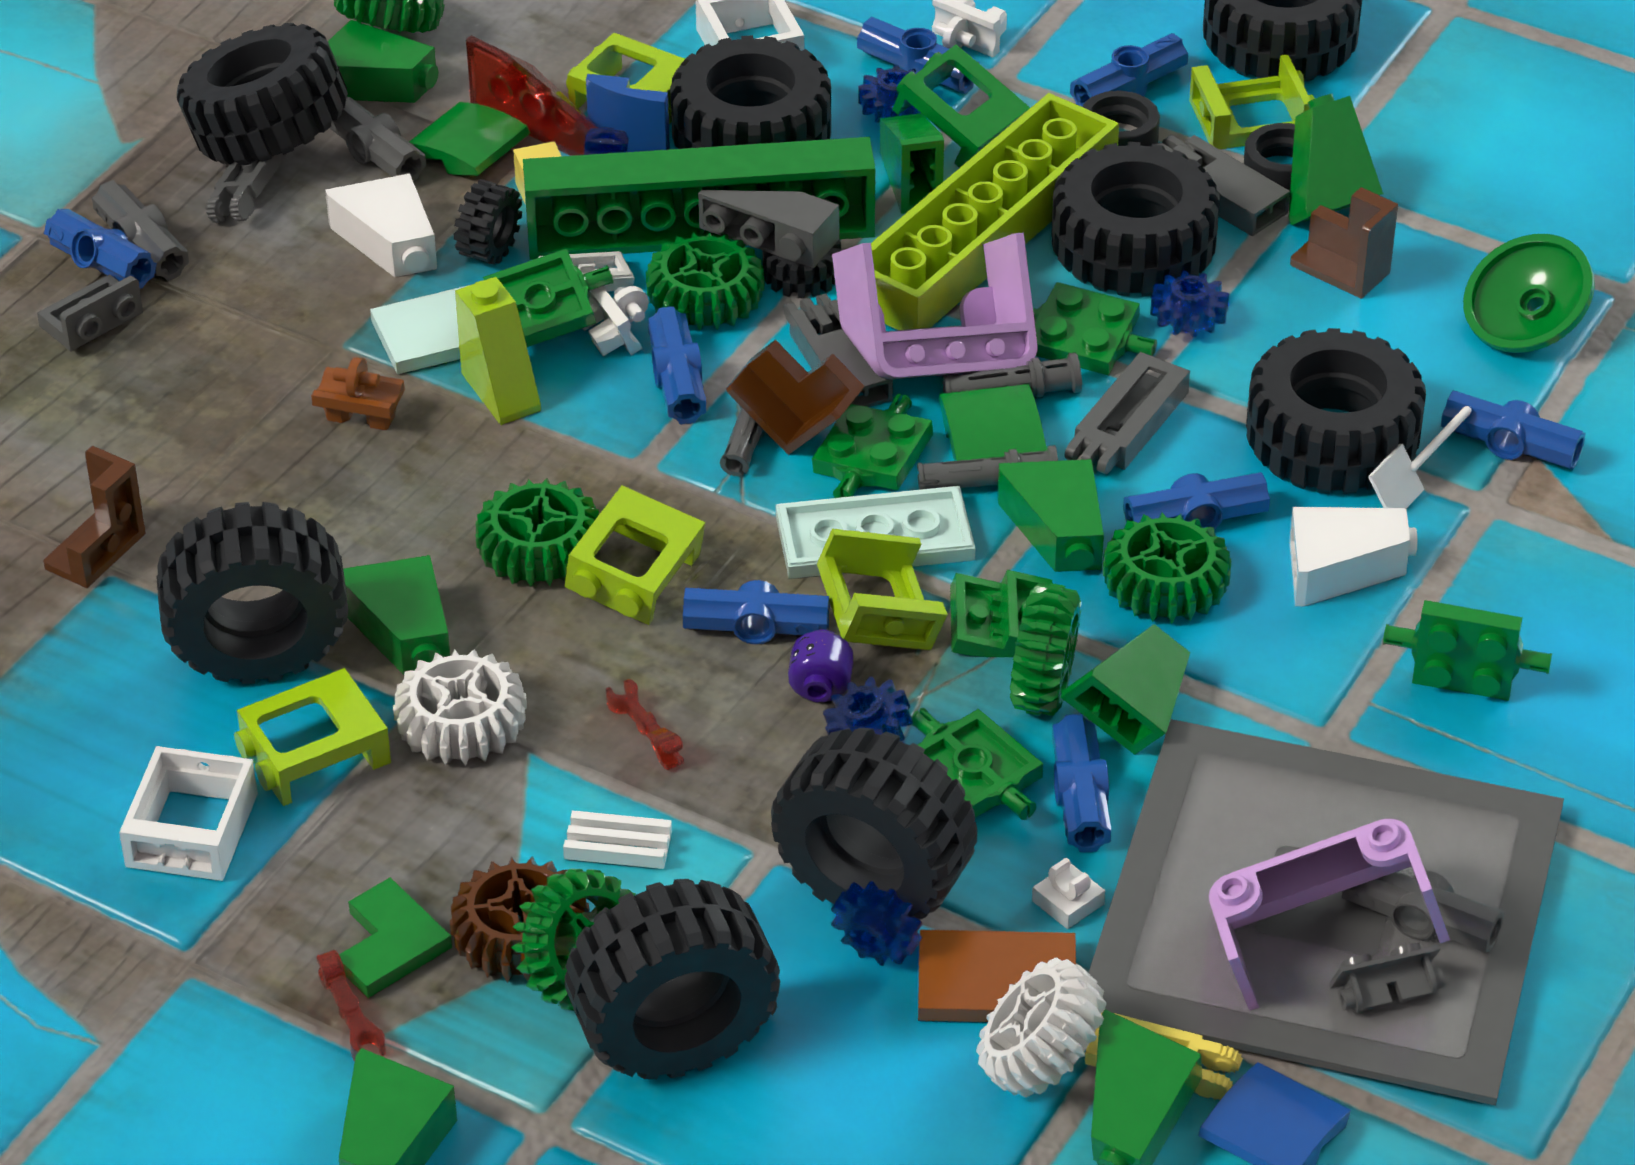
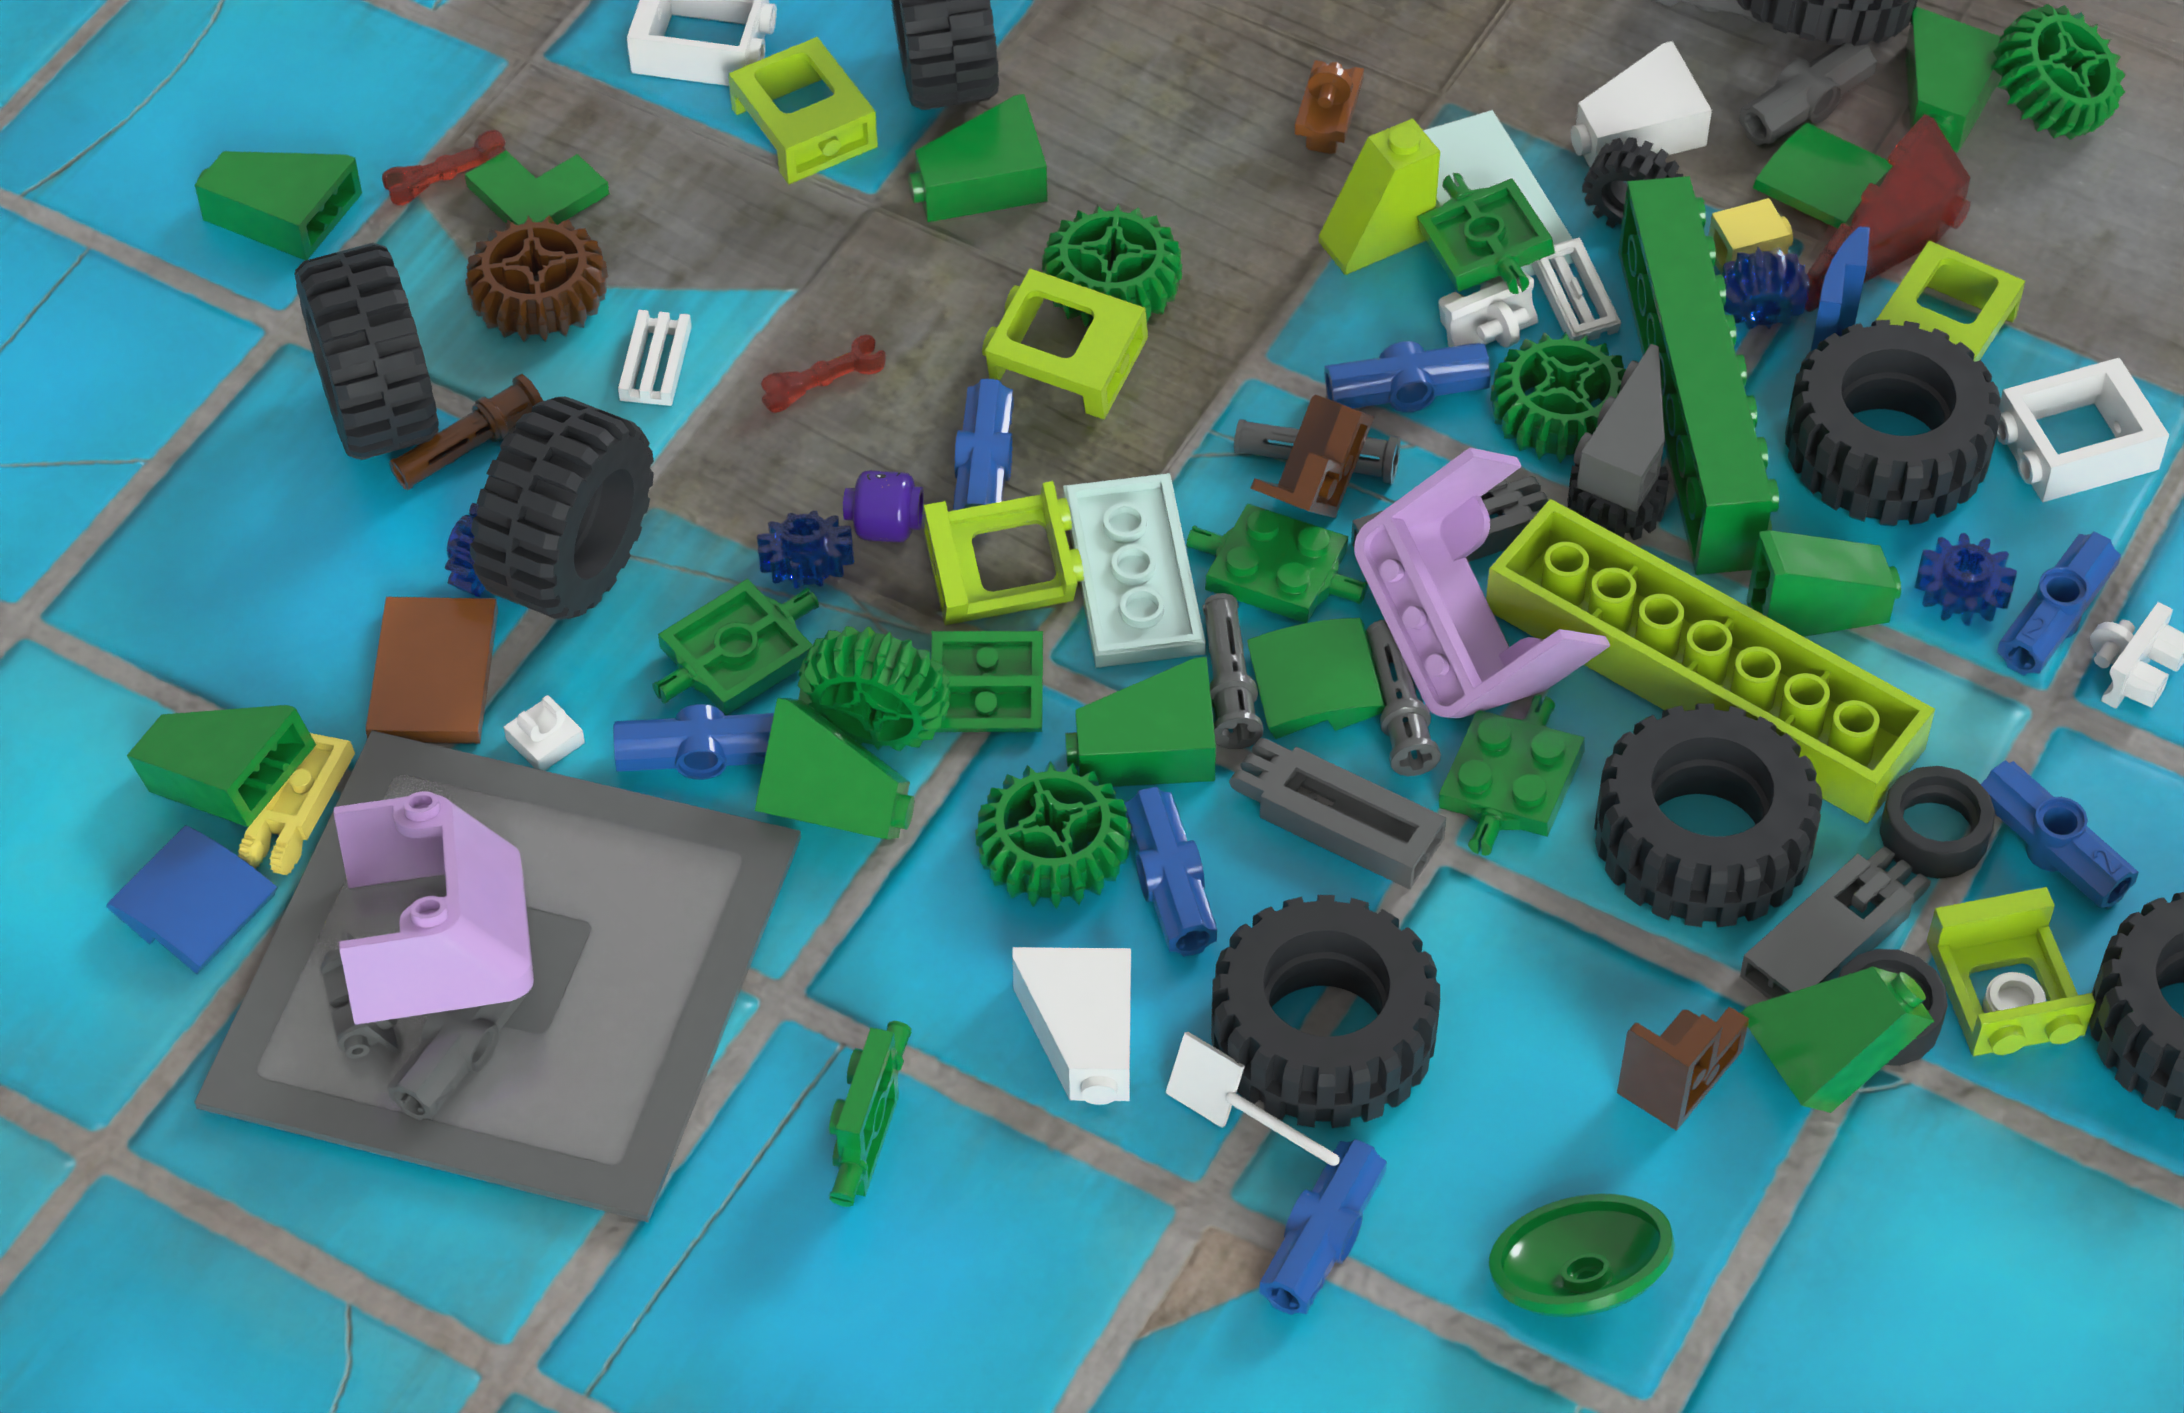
camera: 90 degrees right, 10 degrees up
white gear [393,649,527,766] -> none
green gear [511,869,636,1011] -> none
green window [892,44,1030,168] -> none
white gear [976,958,1106,1098] -> none
clear blue gear [1150,271,1229,337] -> none
none -> white tile [1983,972,2046,1013]

